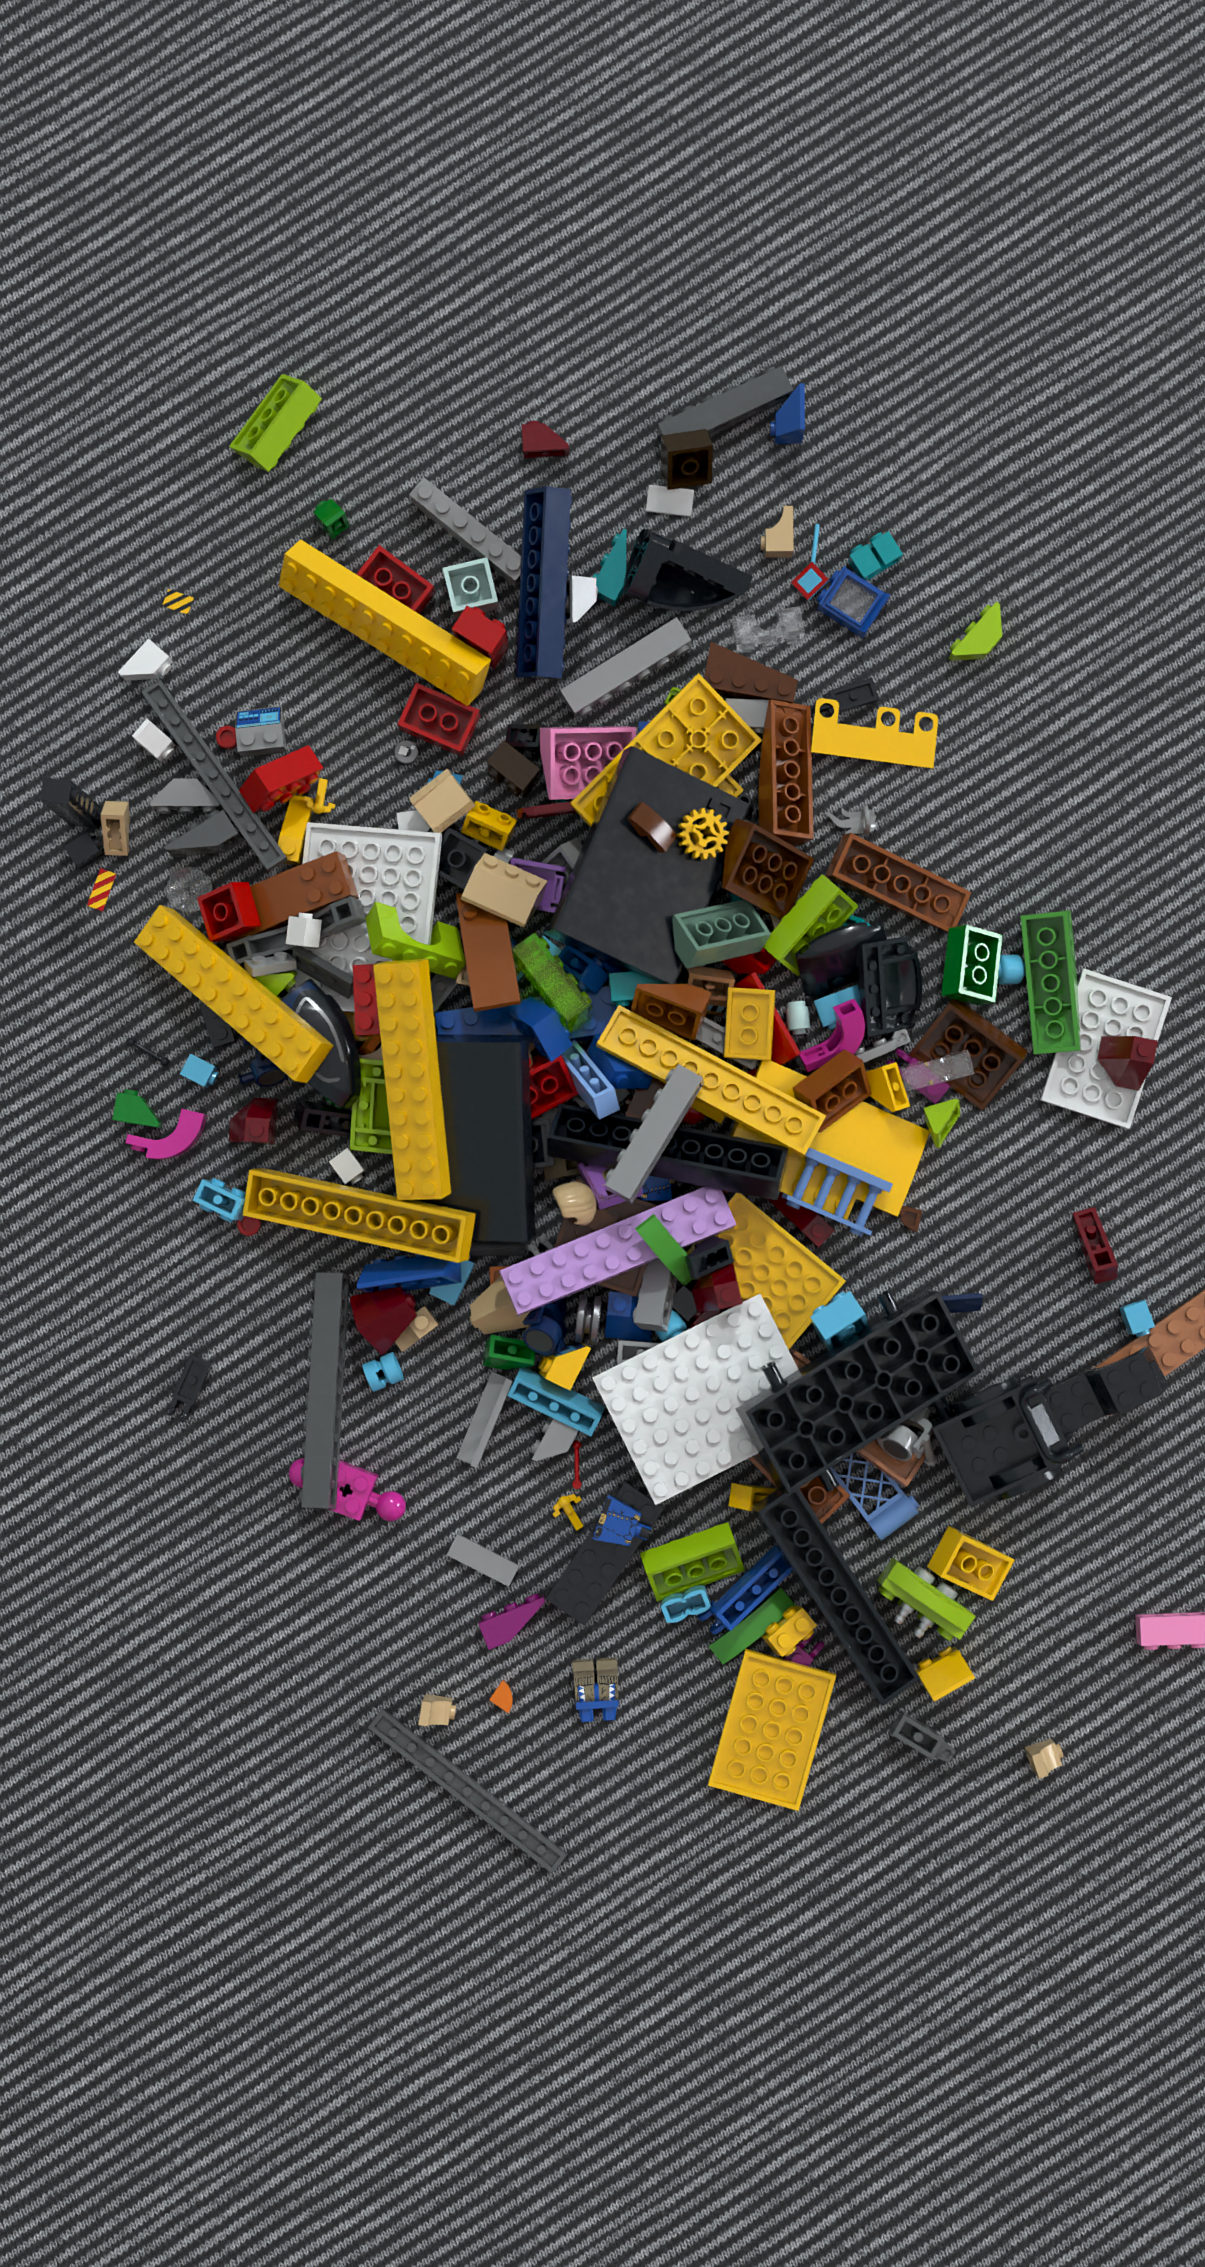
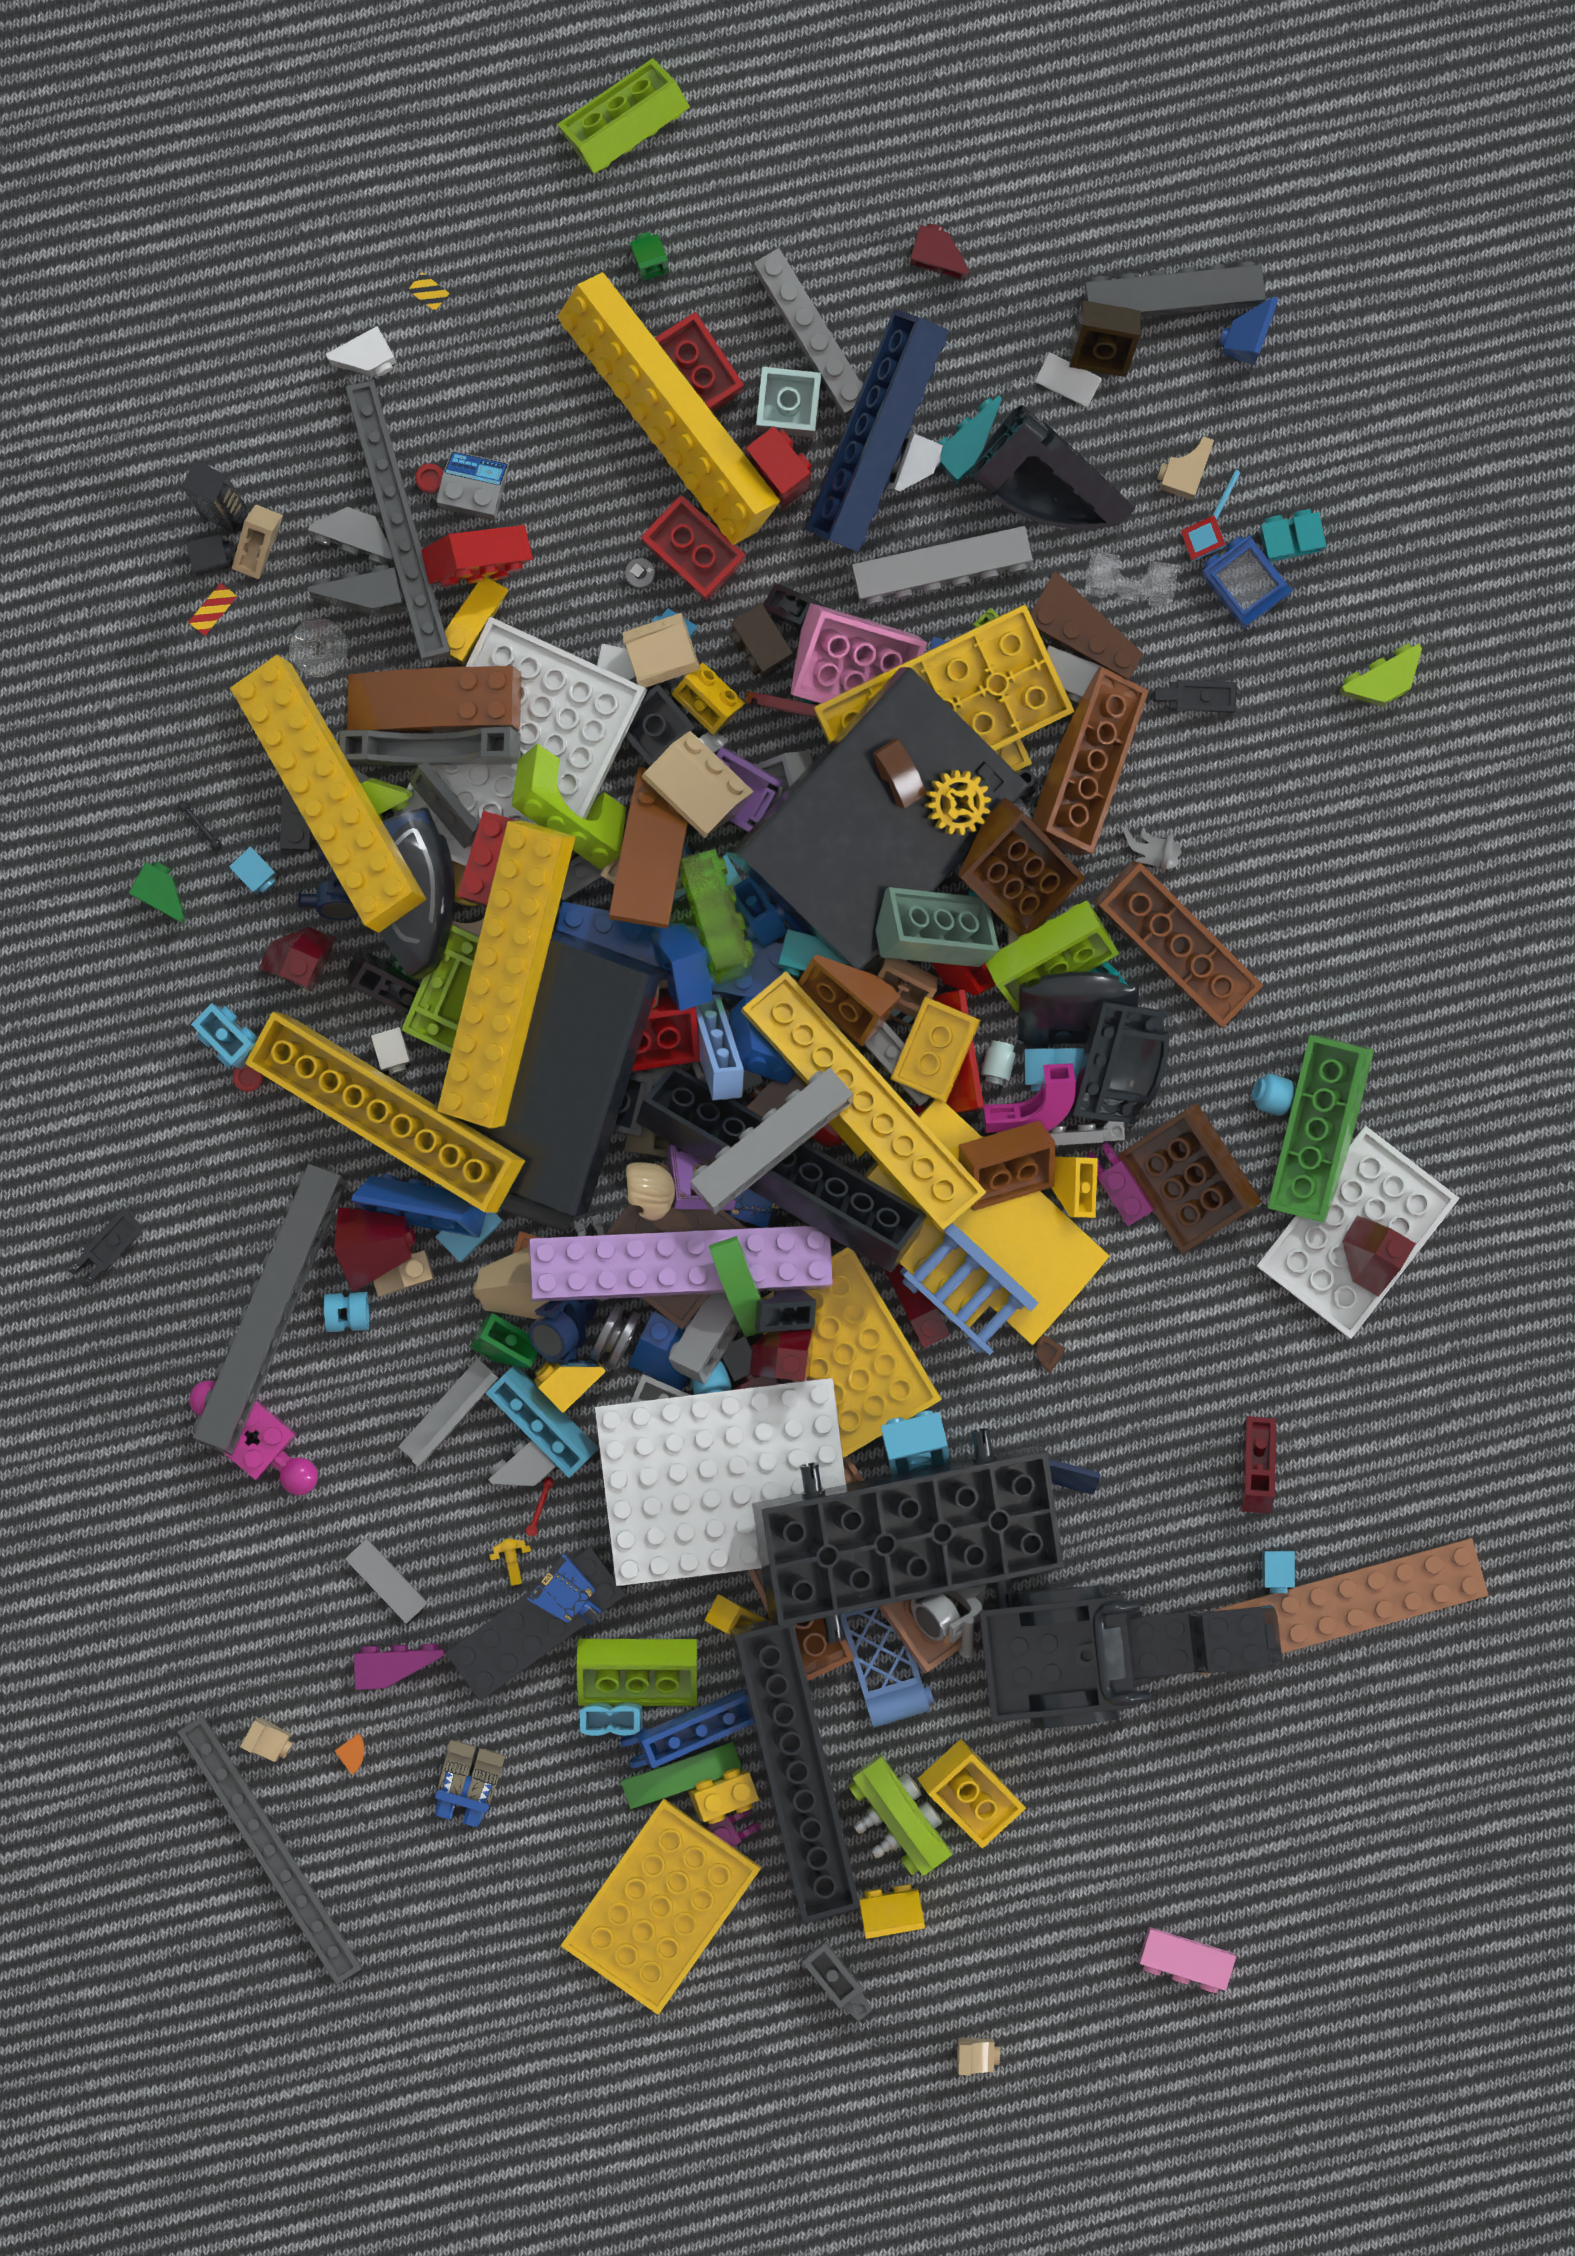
camera: 15 degrees right, 0 degrees up
dark pink arch [125,1109,208,1160] -> none
white slope [132,719,176,762] -> none
red brick [197,882,261,942] -> none
light grey plate [244,952,297,977] -> none
white brick [286,912,322,948] -> none
yellow piece [303,778,335,814] -> none
orange tile [358,1036,381,1055] -> none
yellow piece [811,698,938,768] -> none
clear arch [900,1050,975,1092] -> none
lime slope [924,1099,961,1148] -> none
green brick [941,925,1003,1006] -> none

